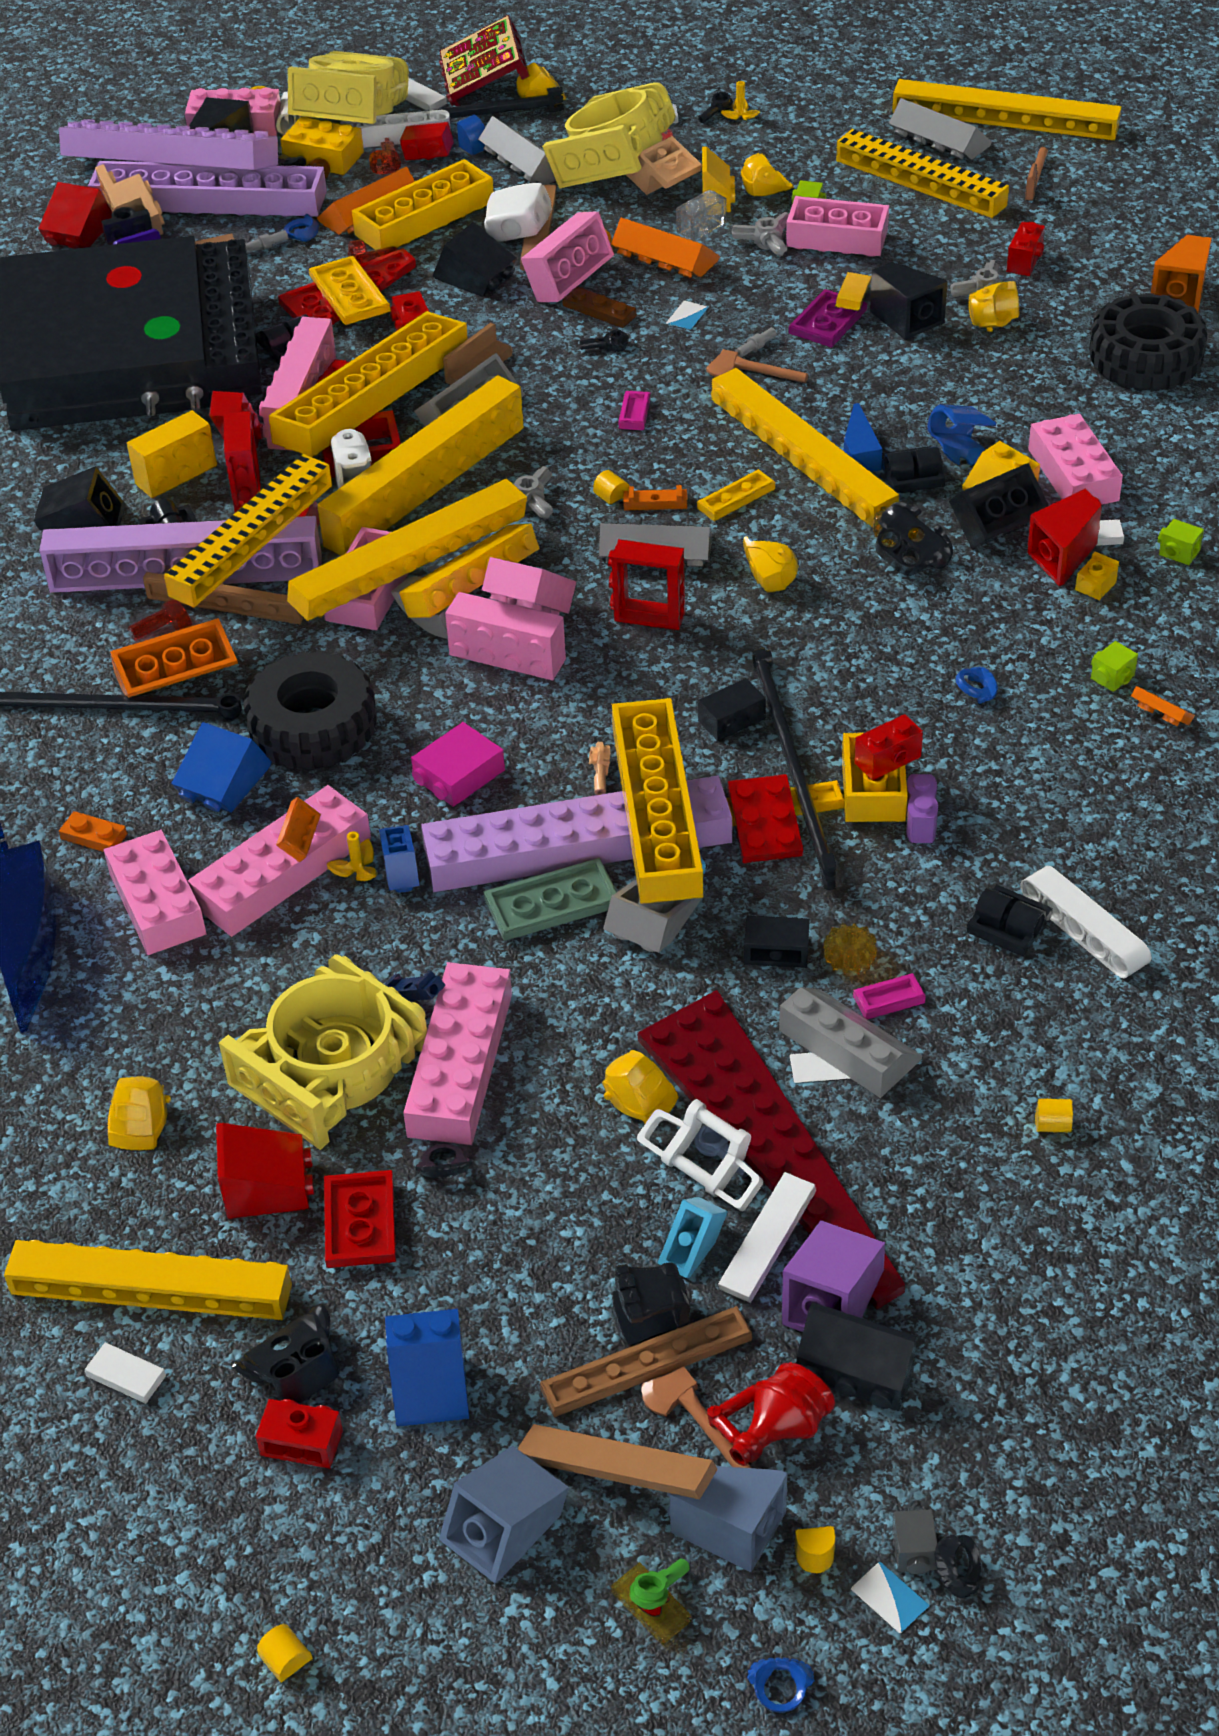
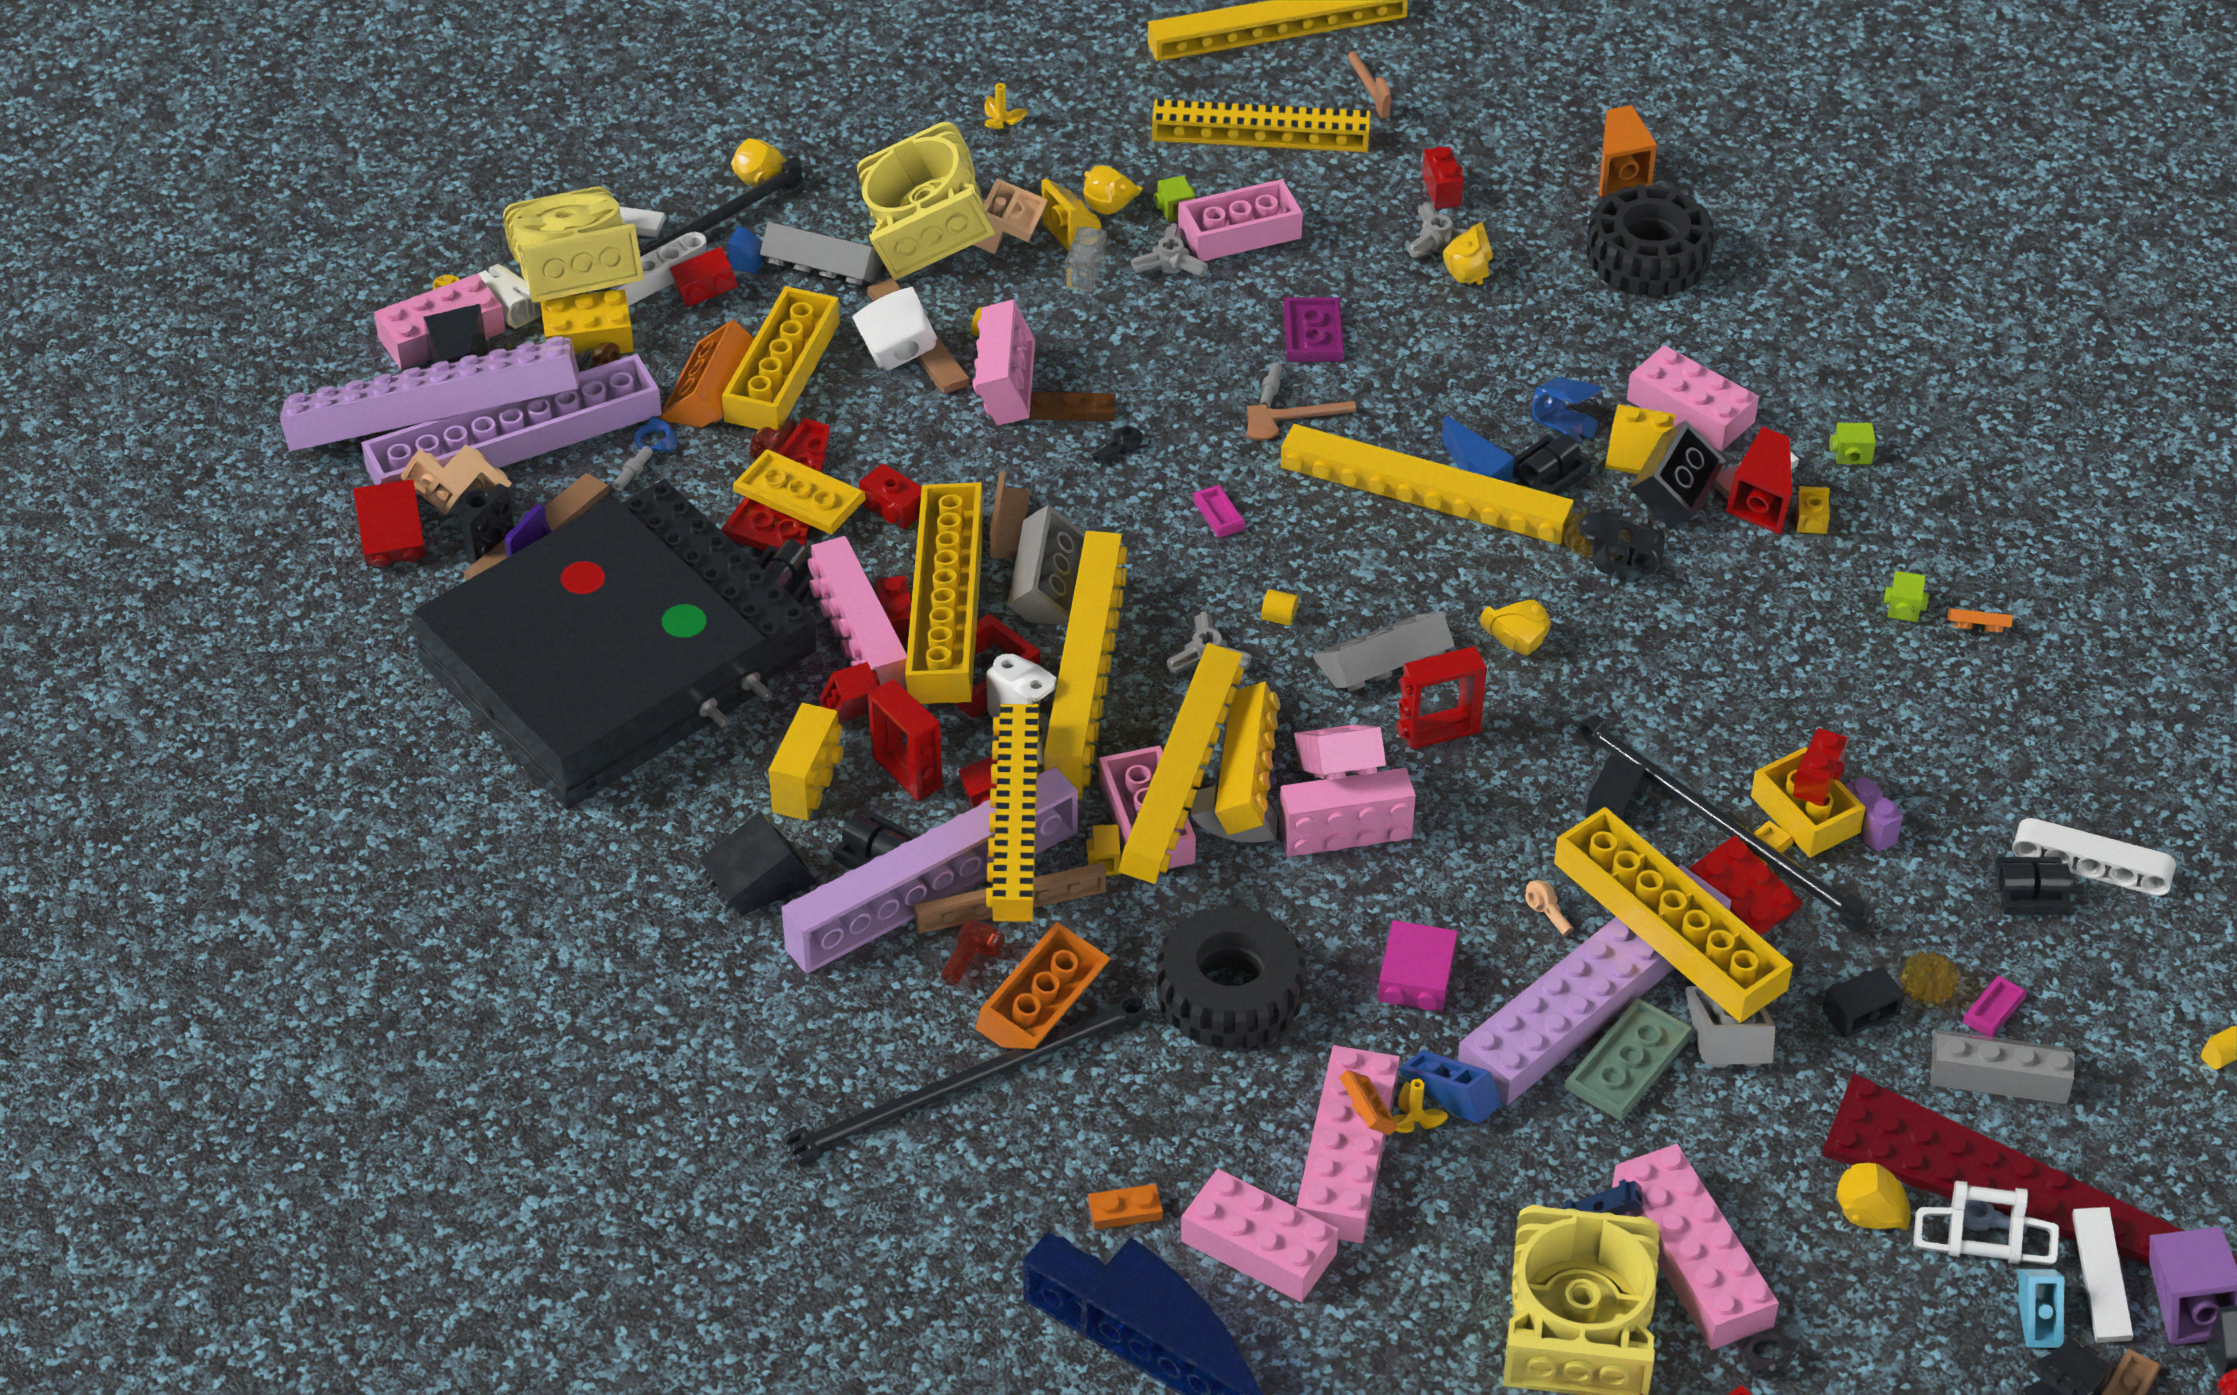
camera: 35 degrees left, 0 degrees up
blue slope [171,722,272,813] -> none
clear red piece [369,138,401,174] -> none
black slope [433,222,517,297] -> none
panel [439,15,530,107] -> none
orange slope [611,217,720,278] -> none
orange piece [623,485,687,511] -> none
sticker [666,301,708,330] -> none
yellow tile [697,469,775,521] -> none
black plate [698,92,733,124] -> none
white sticker [790,1053,850,1083] -> none
yellow tile [835,272,871,311] -> none
black slope [870,262,948,340] -> none
light grey slope [889,98,992,160] -> none
blue piece [955,667,998,704] -> none

